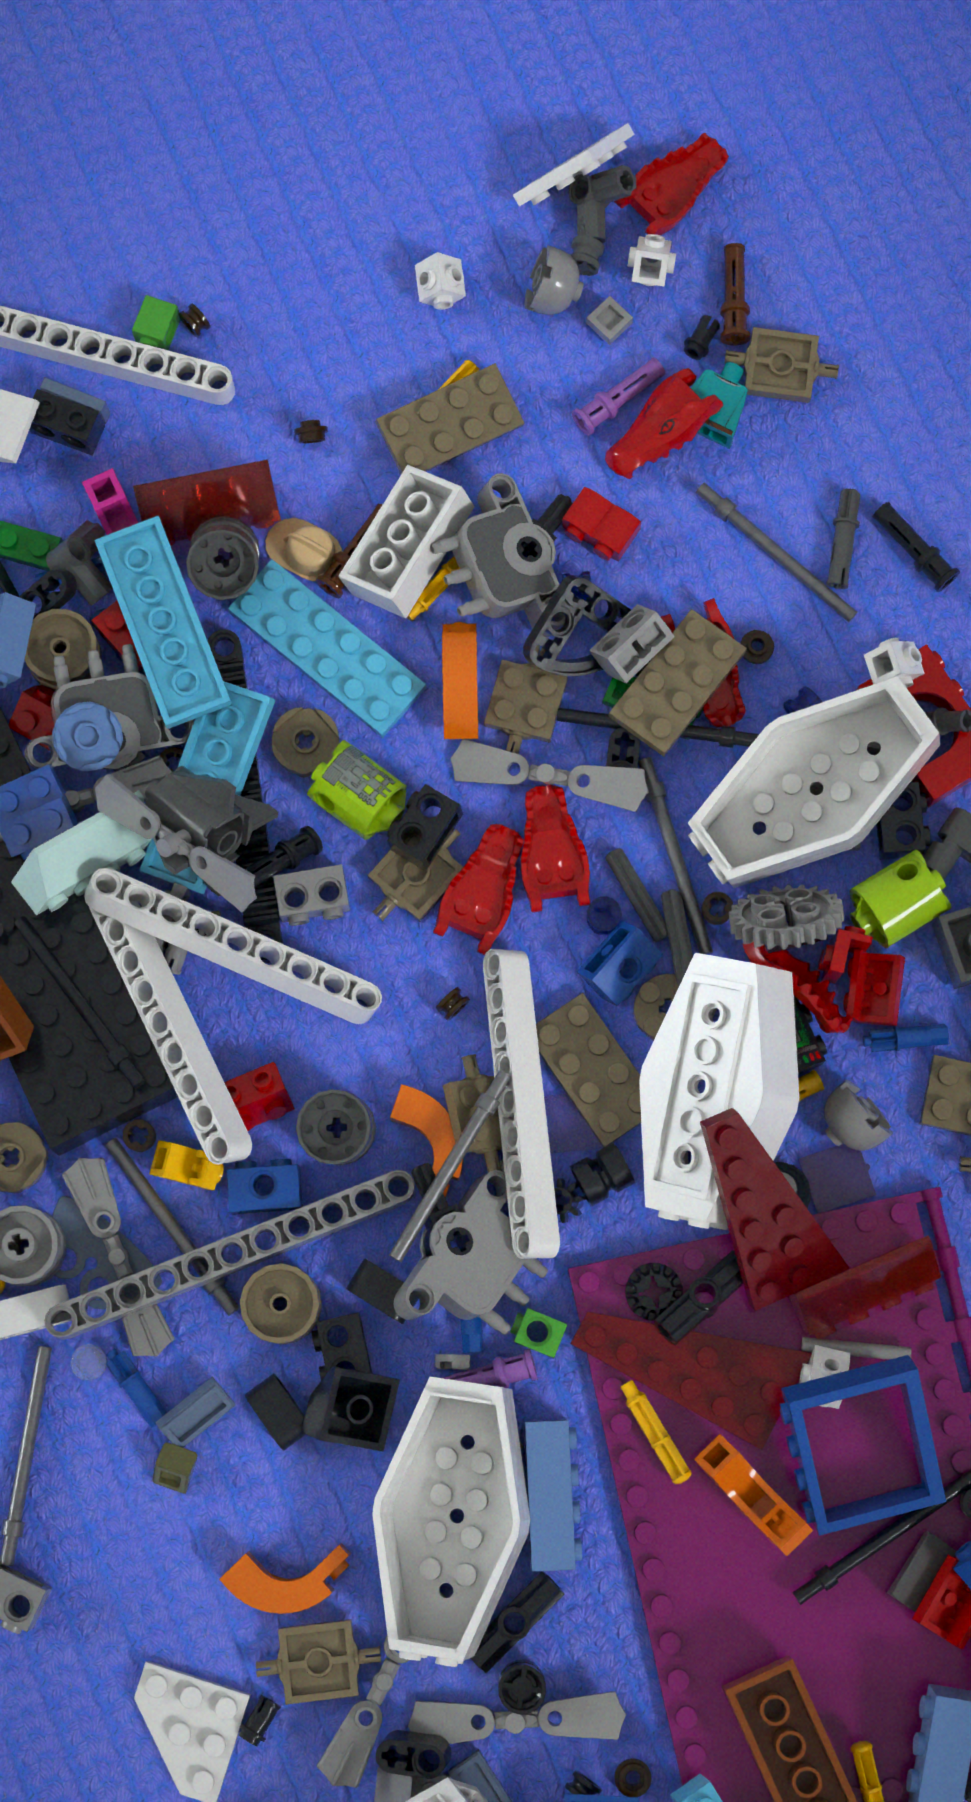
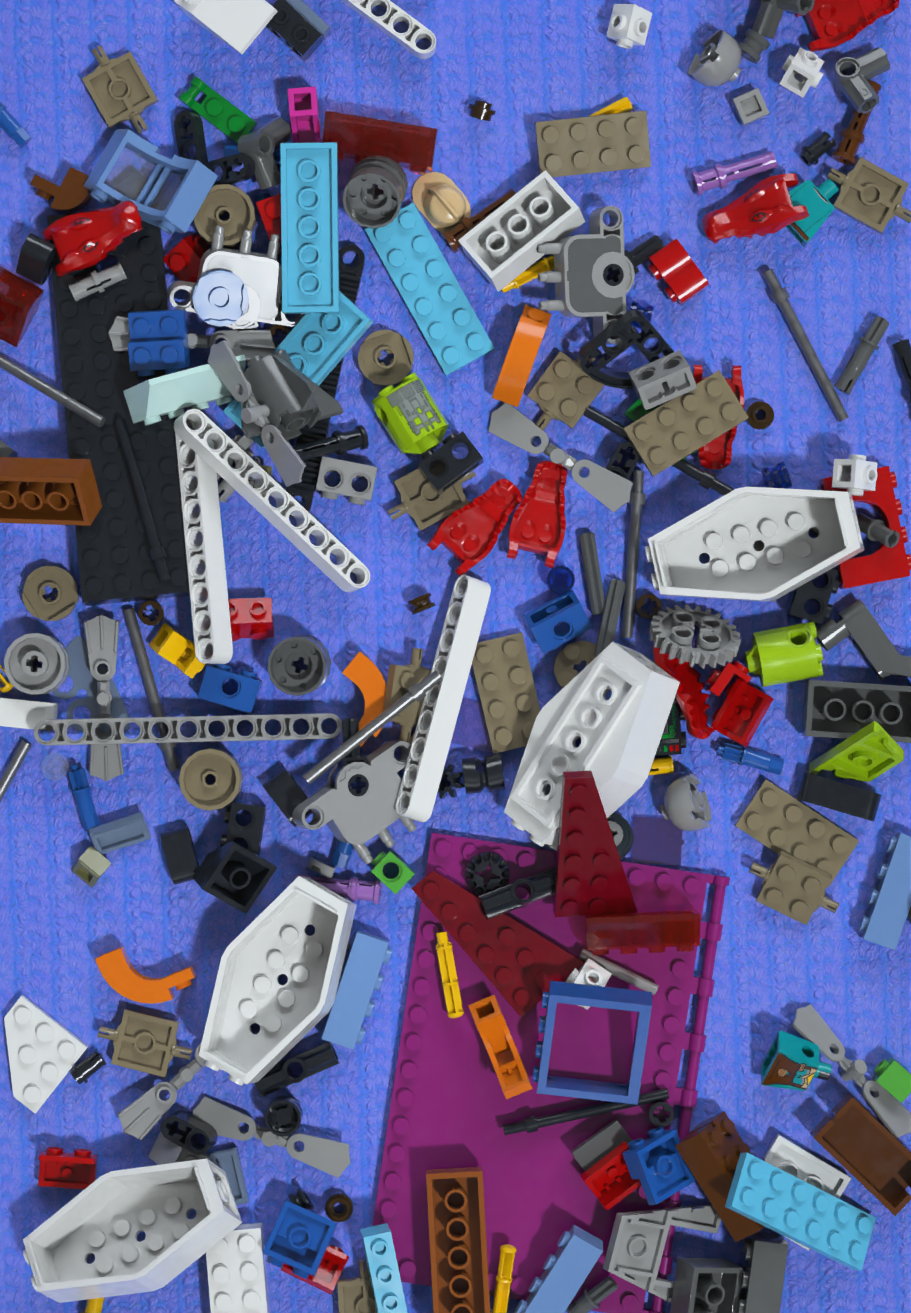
camera: 20 degrees right, 10 degrees up
none -> dark grey piece [835,47,890,114]

